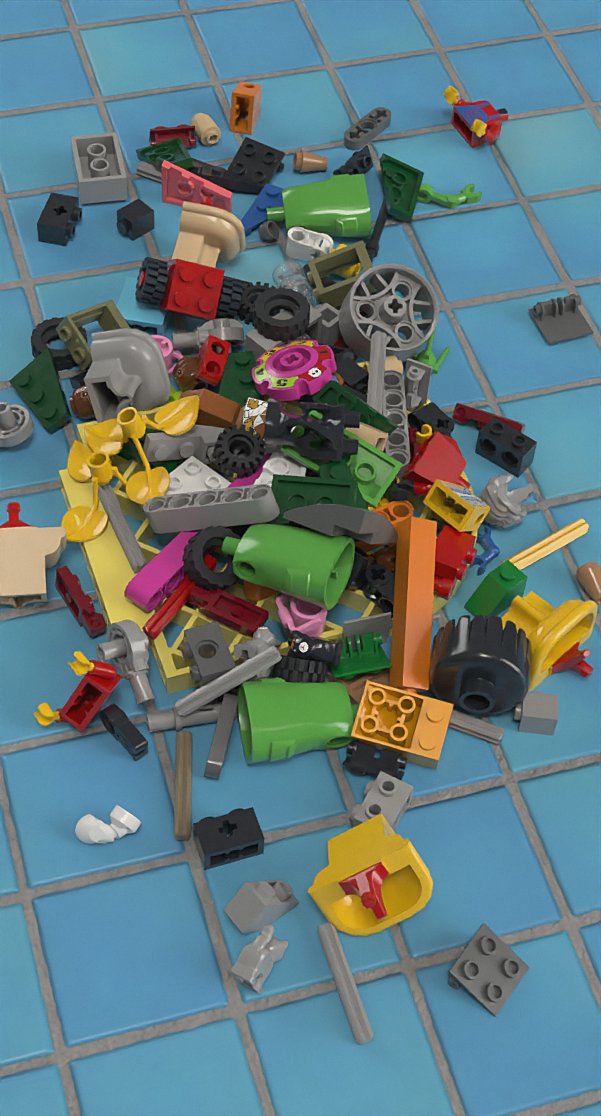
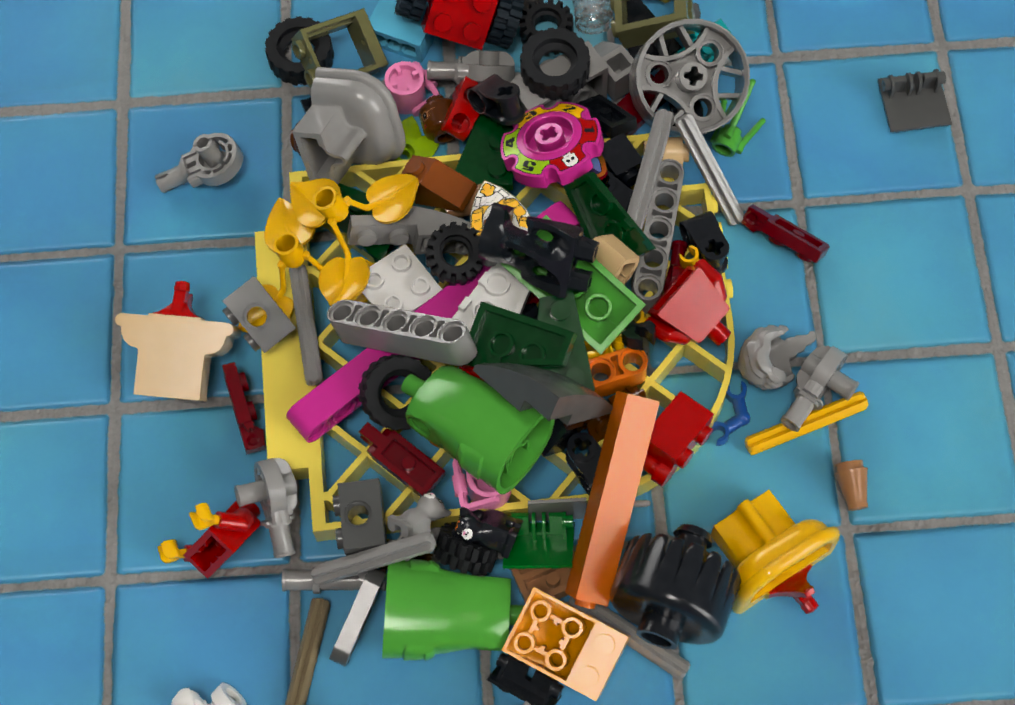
camera: 20 degrees right, 15 degrees up
dark green wing [9,348,72,434] -> none
black piece [99,704,148,761] -> none
red axle [142,554,217,639] -> none
light grey hinge [404,358,432,411] -> none
yellow torso [423,479,490,532] -> none
green slope [464,560,528,616] -> none
black brick [475,417,537,478] -> none
light grey brick [513,691,558,736] -> none
none -> dark grey brick [222,276,296,353]
none -> black piece [467,74,525,126]
none -> light grey axle [675,113,745,226]
none -> light grey pin [781,346,860,432]

